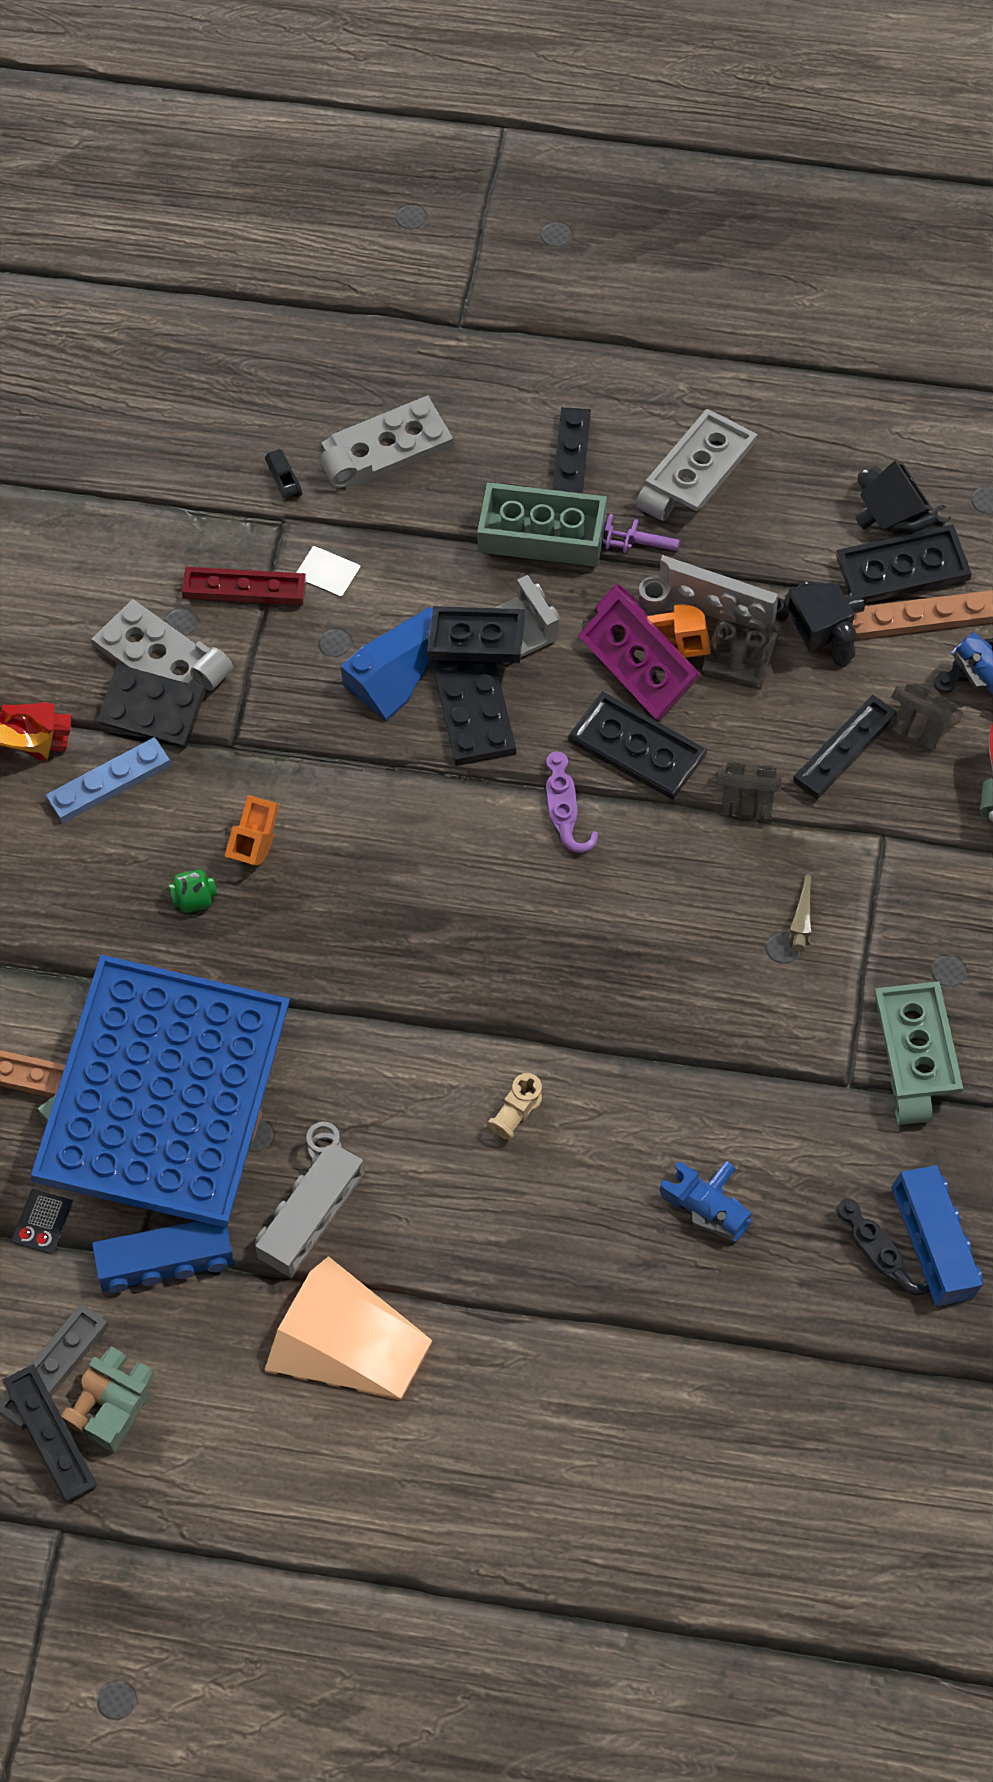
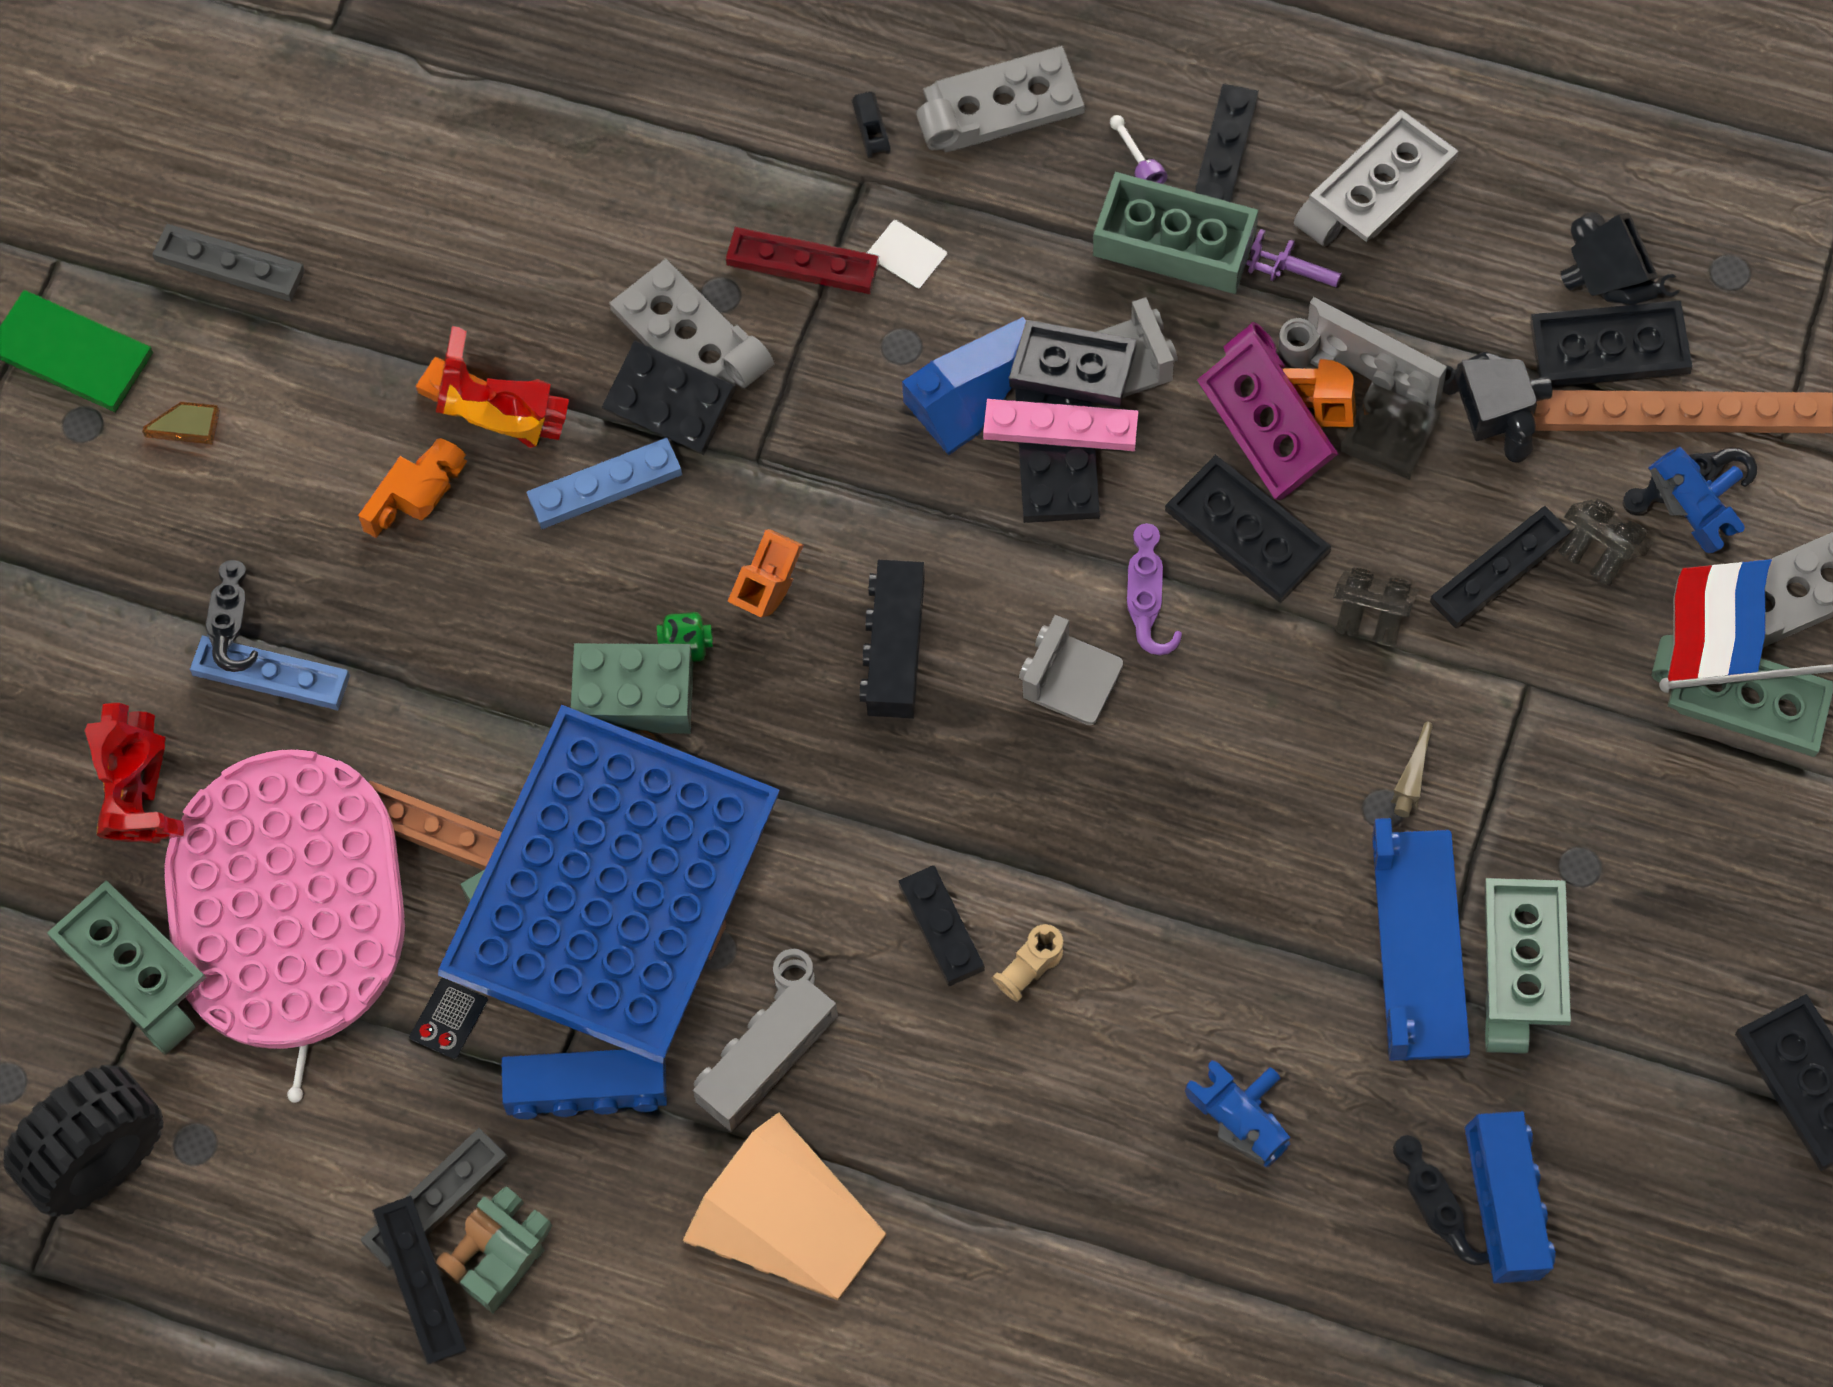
camera: 10 degrees right, 5 degrees up
none -> sand green brick [571,643,694,734]
none -> black brick [860,560,925,719]
none -> black plate [898,865,985,987]
none -> bright pink plate [983,399,1138,451]
none -> light grey bracket [1019,615,1123,725]
none -> hinge [1110,115,1167,184]
none -> blue bracket [1372,818,1470,1061]

